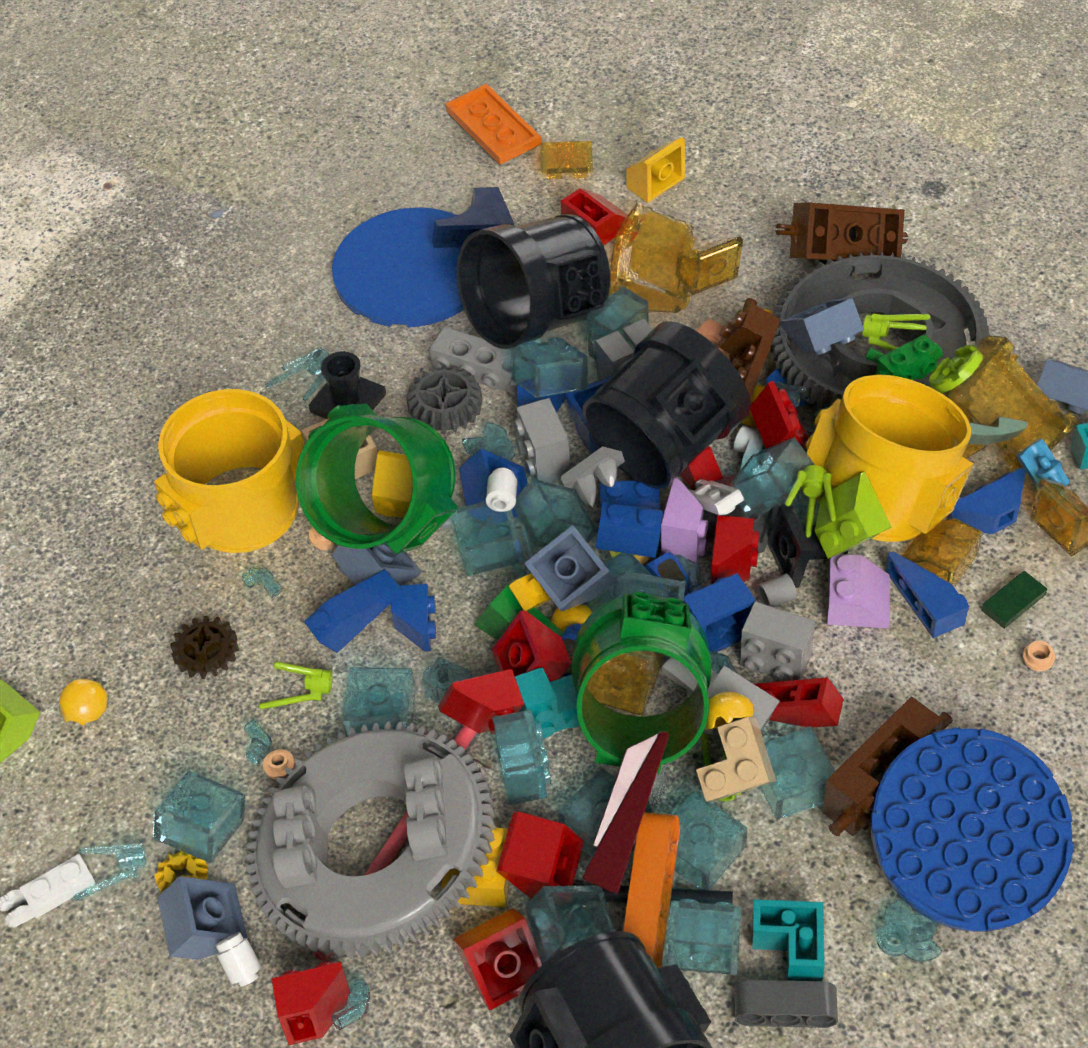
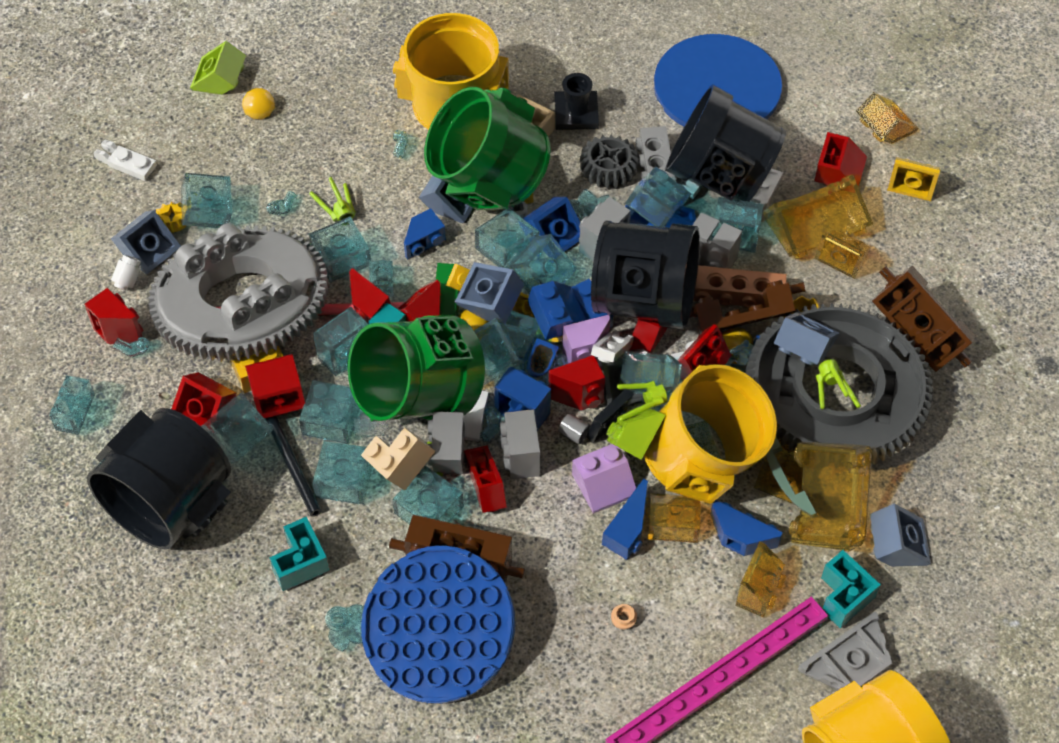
camera: 55 degrees right, 5 degrees up
clear light blue plant [73,842,146,901] -> none
dark brown gear [170,616,239,679] -> none
light nougat plate [263,749,295,780] -> none
clear light blue plant [265,348,330,401] -> none
blue slope [304,569,404,653] -> none
dark blue arch [432,187,514,248] -> none
orange plate [445,84,542,165] -> none
white brick [486,468,517,512] -> none
light grey tile [561,446,625,507] -> none
dark red wedge [582,731,670,894] -> none
orange beam [623,812,680,968] -> none
clear light blue brick [668,899,741,975] -> none
yellow hair [705,691,755,730] -> none
dark grey beam [734,980,838,1028] -> none
green brick [866,334,943,380] -> none
lime tile [929,345,983,393] -> none
dark green tile [981,570,1047,629] -> none
dark azure hips [1016,438,1070,500] -> none

